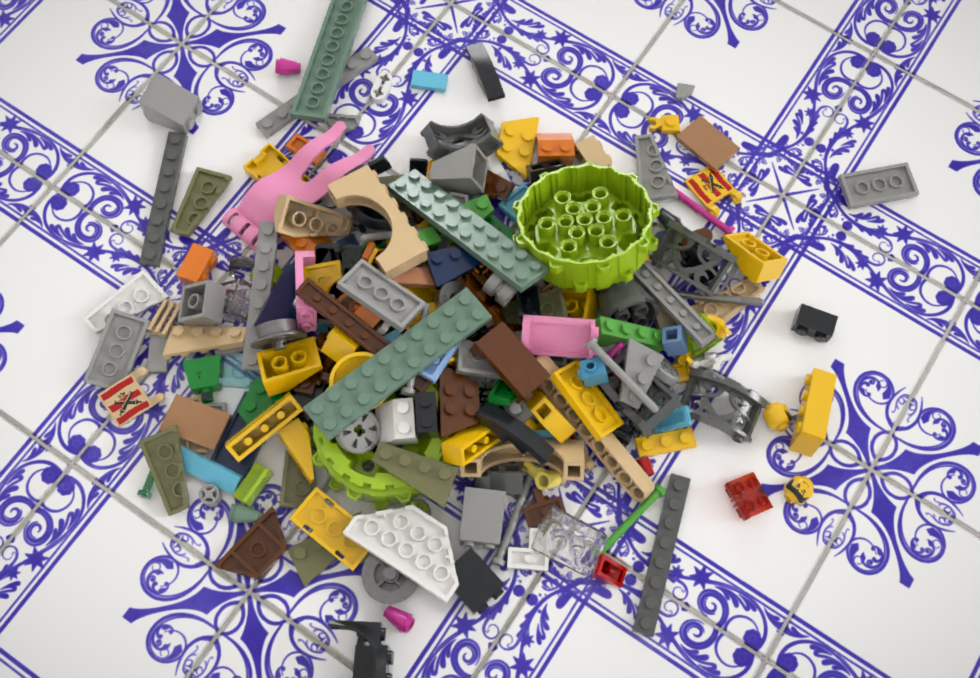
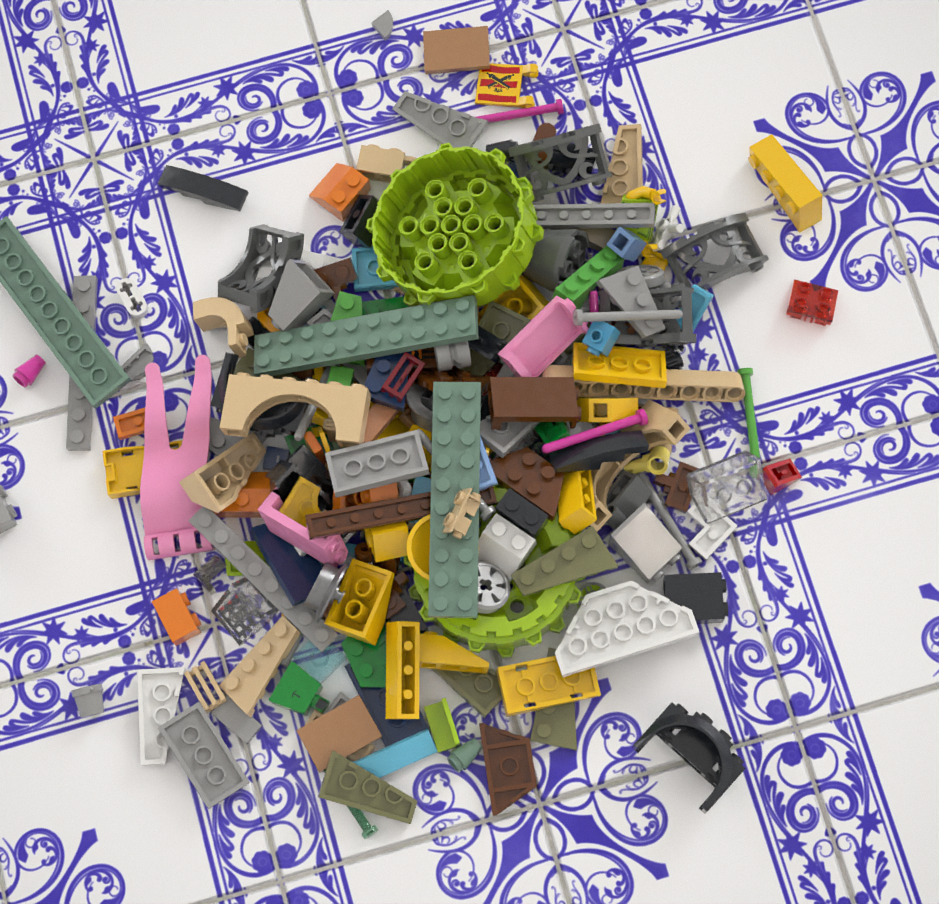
camera: 40 degrees left, 5 degrees up
flag [97,366,166,428] -> none
dark grey plate [139,132,188,268] -> none
olive wing [170,167,233,238] -> none
light grey brick [178,280,227,326] -> none
light grey wheel [199,484,222,507] -> none
flat silver wheel [361,554,418,604] -> none
dark pink cone [383,605,415,634] -> none
medium azure tile [410,70,448,93] -> none
yellow wing [495,117,539,180] -> none
dark grey plate [632,473,691,637] -> none
yellow plate [634,427,697,459] -> none
red hinge [636,457,655,477] -> none
yellow plate [648,115,680,134] -> none
flat silver bar [672,287,764,306] -> none
yellow slope [723,231,788,283] -> none
yellow head [763,402,792,432] -> none
yellow head [783,475,814,505] -> none
black brick [790,304,838,343] -> none
none -> light grey piece [71,684,104,718]
none -> tan arch [193,297,254,358]
none -> dark red tile [381,352,425,403]
none -> tan hinge [442,488,481,540]
none -> dark pink bar [542,409,648,453]

